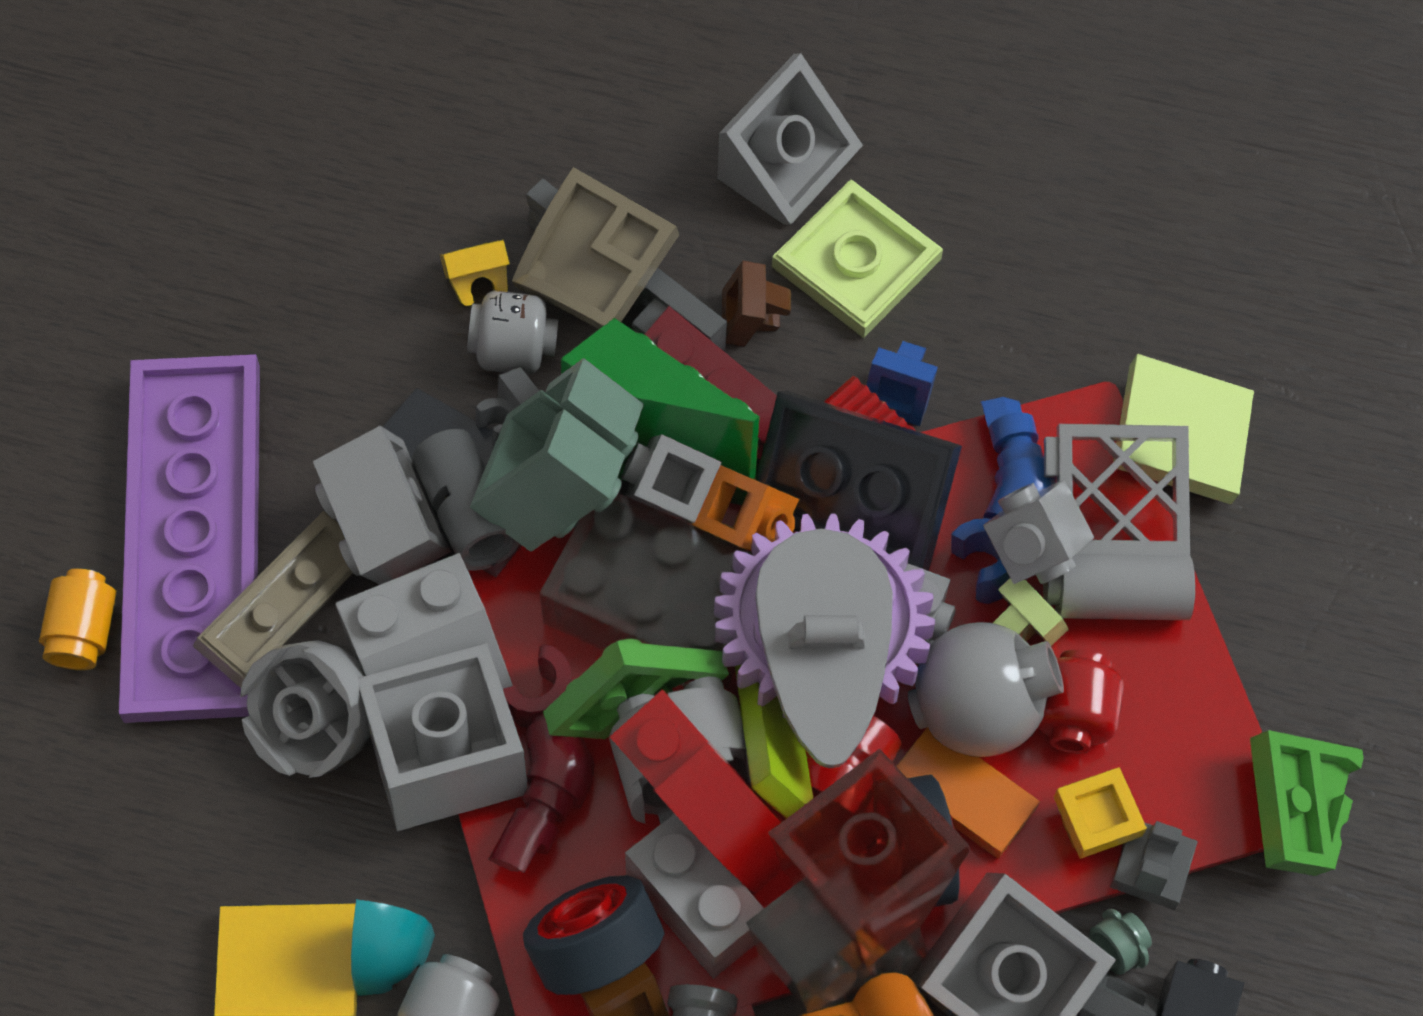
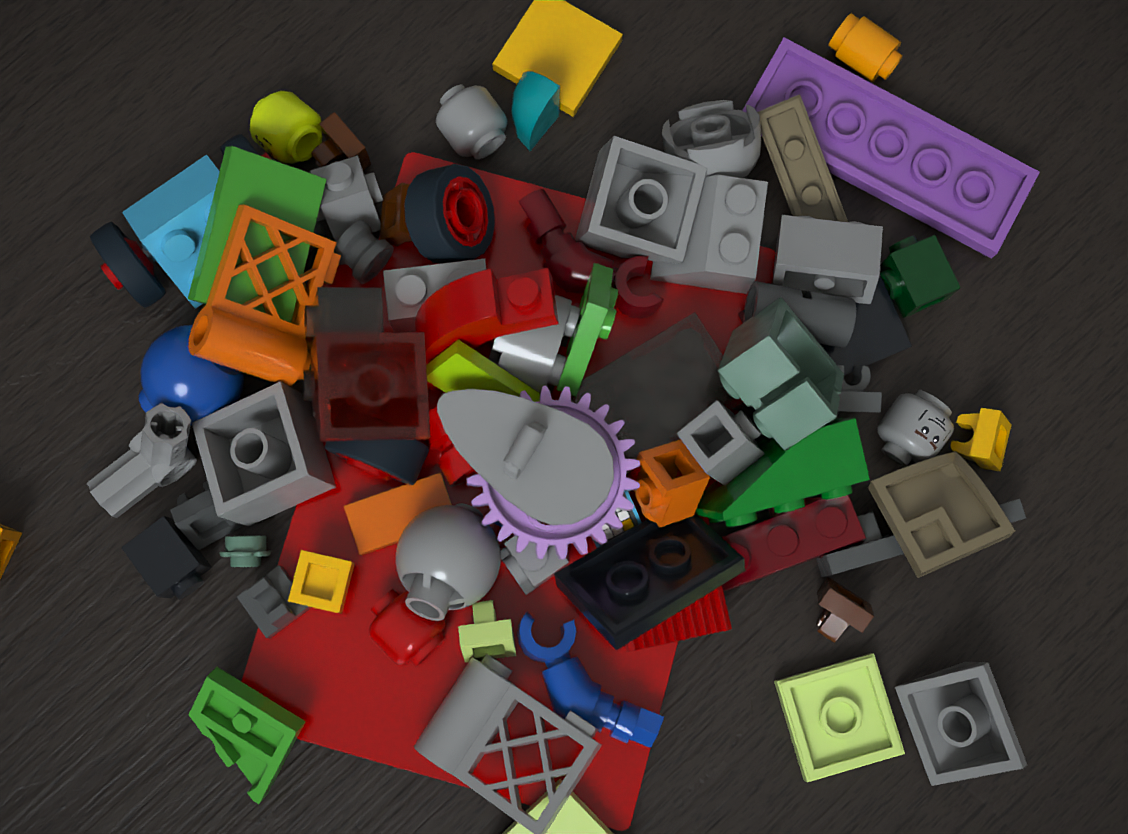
camera: 120 degrees right, 15 degrees up
blue tile [866,341,938,426] -> none
light grey brick [983,480,1094,584] -> none
none -> dark green brick [880,235,961,318]

